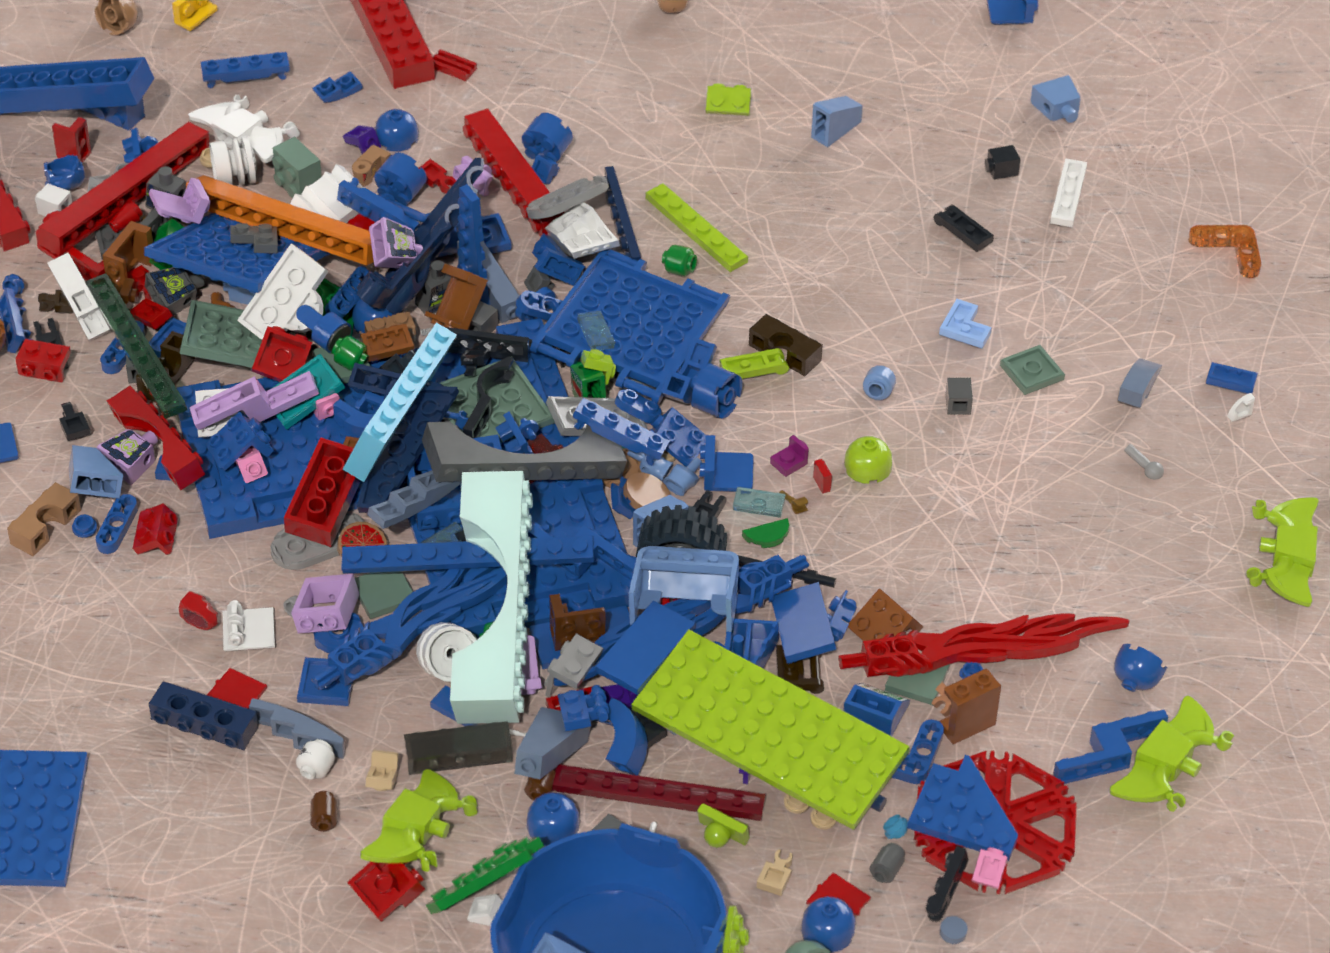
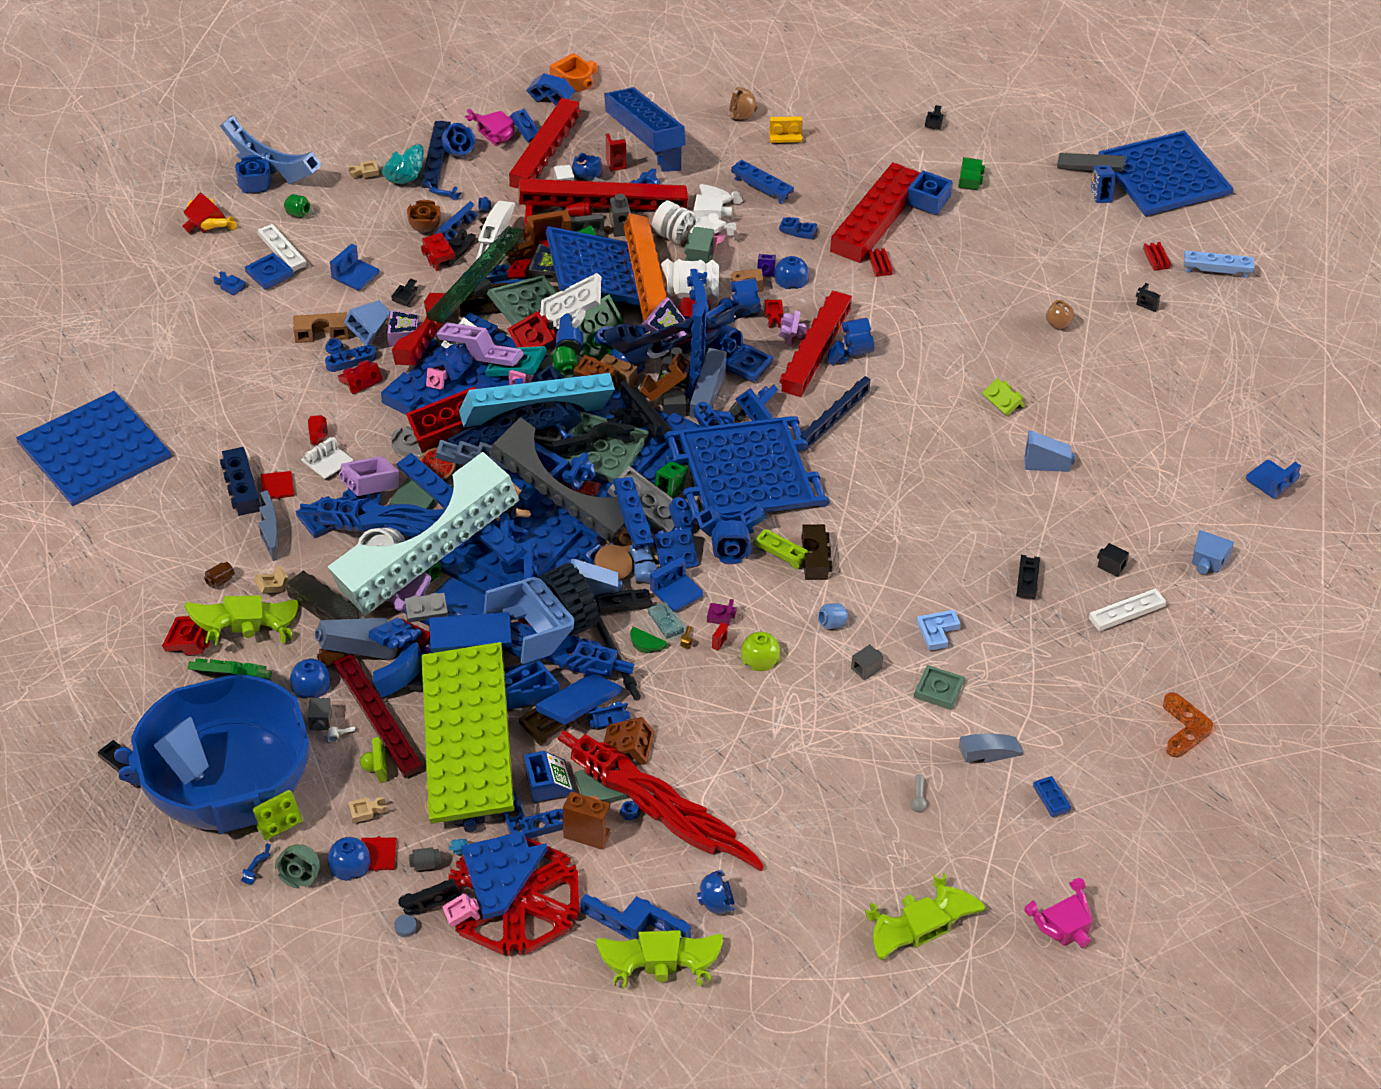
camera: 50 degrees right, 0 degrees up
lavender bracket [149,178,210,224] -> none
dark grey plate [230,223,278,253] -> none
white head [296,739,335,780] -> none
light grey tile [526,176,609,219] -> none
white slope [545,202,620,258] -> none
reddish brown bracket [549,594,606,651] -> none
clear light blue plate [577,311,615,350] -> none
lime bracket [581,349,616,385] -> none
lime plate [645,183,748,272] -> none
green head [662,245,697,276] -> none
white tile [1227,393,1255,422] -> none

